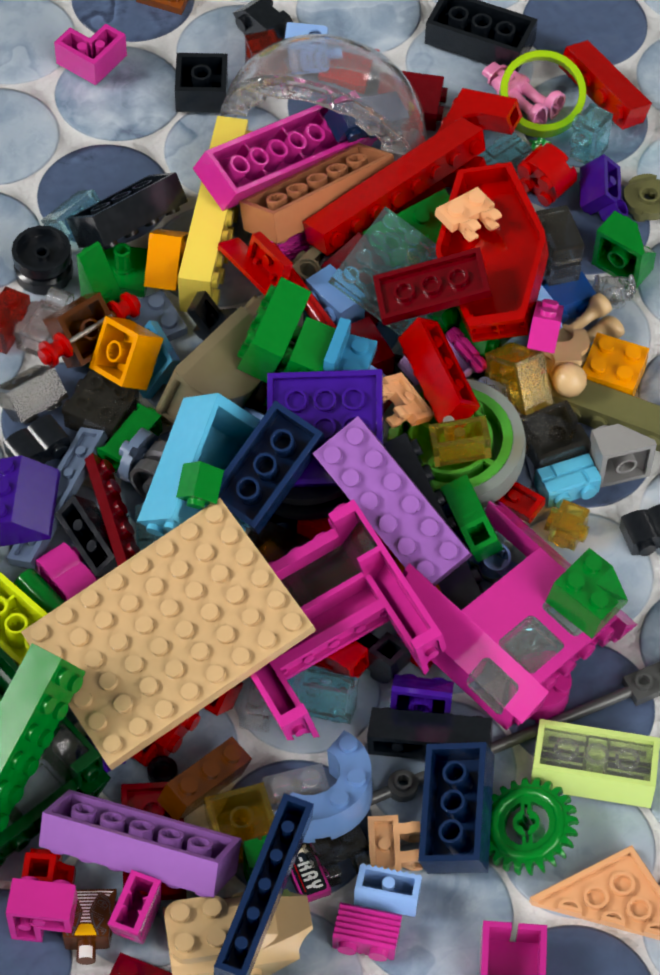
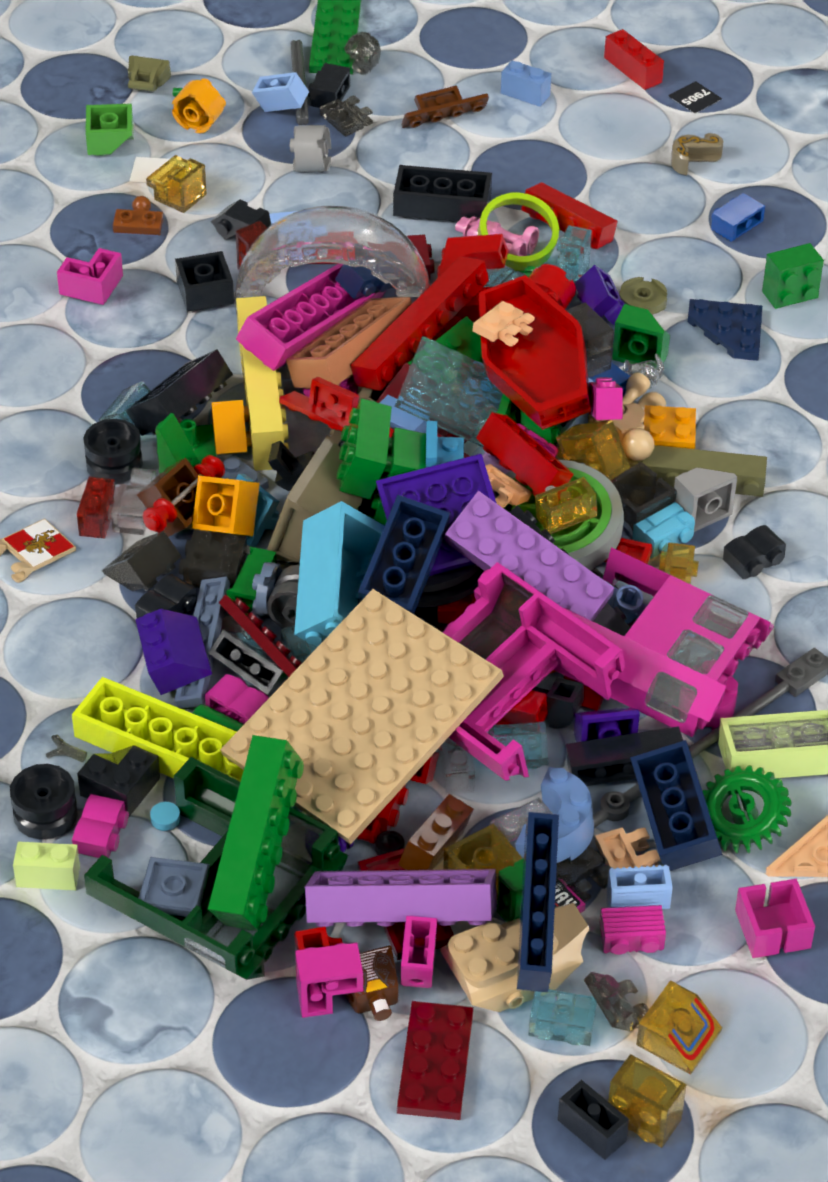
camera: 15 degrees left, 10 degrees down
green brick [176,461,224,509] -> none
dark red plate [373,247,492,325] -> none
green slope [441,474,504,562] -> none
green slope [545,548,628,639] -> none

